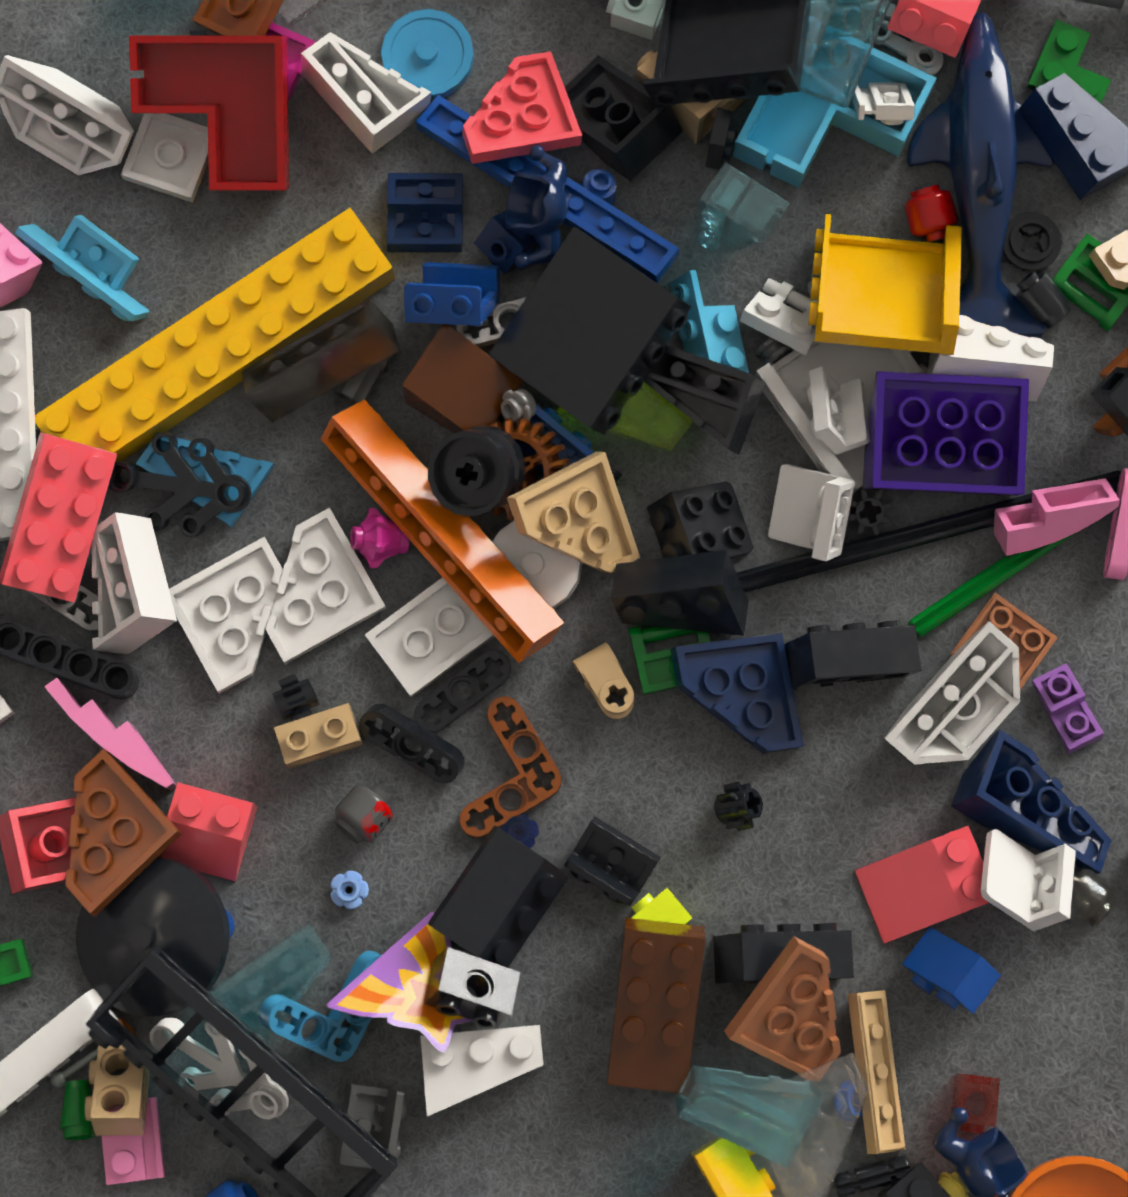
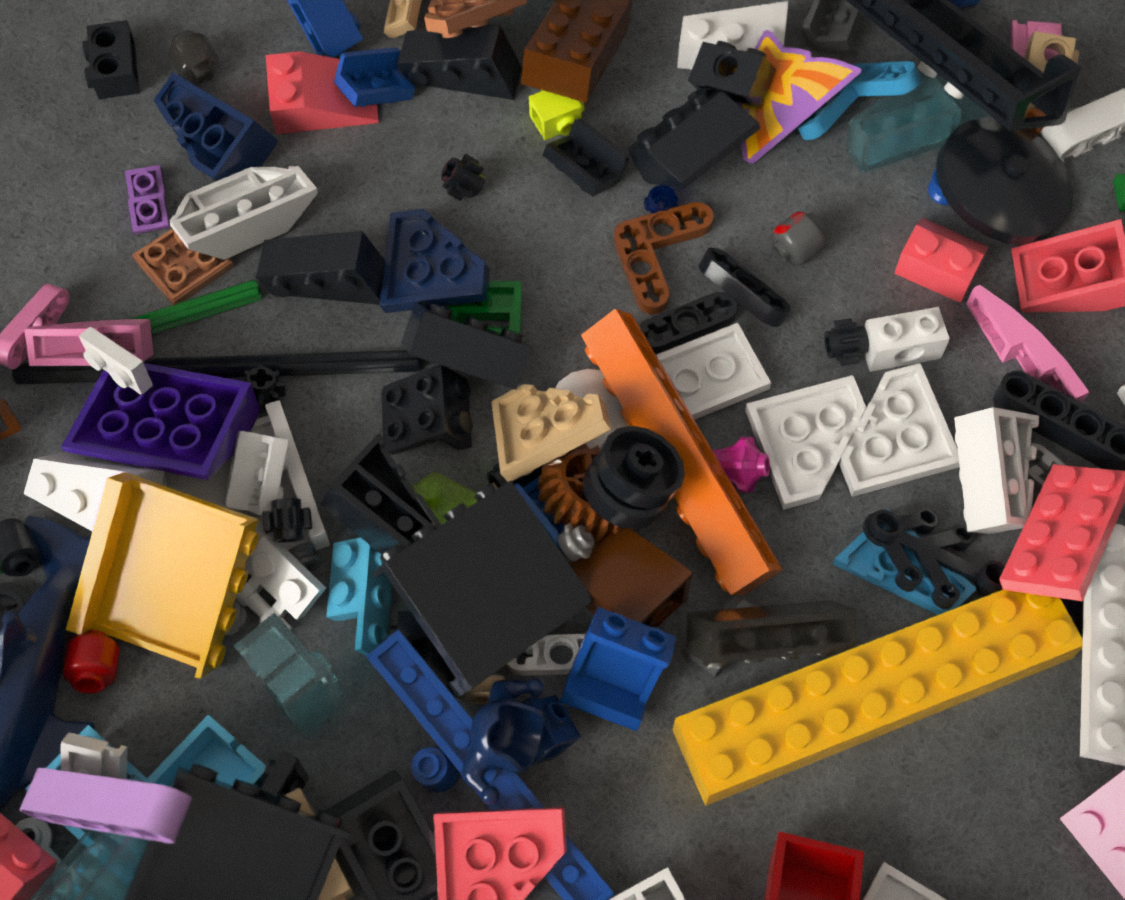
camera: 165 degrees left, 15 degrees down
medium azure bracket [15,215,150,321] -> none
green cone [59,1080,96,1141] -> none
dark orange plate [65,749,182,916] -> none
tan brick [274,703,363,769] -> none
light blue plate [330,871,369,909] -> none
dark blue slope [387,173,463,253] -> none
tan piece [572,642,634,719] -> none
white bracket [768,464,855,561] -> none
white bracket [981,829,1076,932] -> none
none -> lavender beam [19,768,192,844]
none -> white plate [79,326,153,395]
none -> black gear [262,498,312,543]
none -> blue bracket [334,47,415,107]
none -> white brick [864,307,950,372]

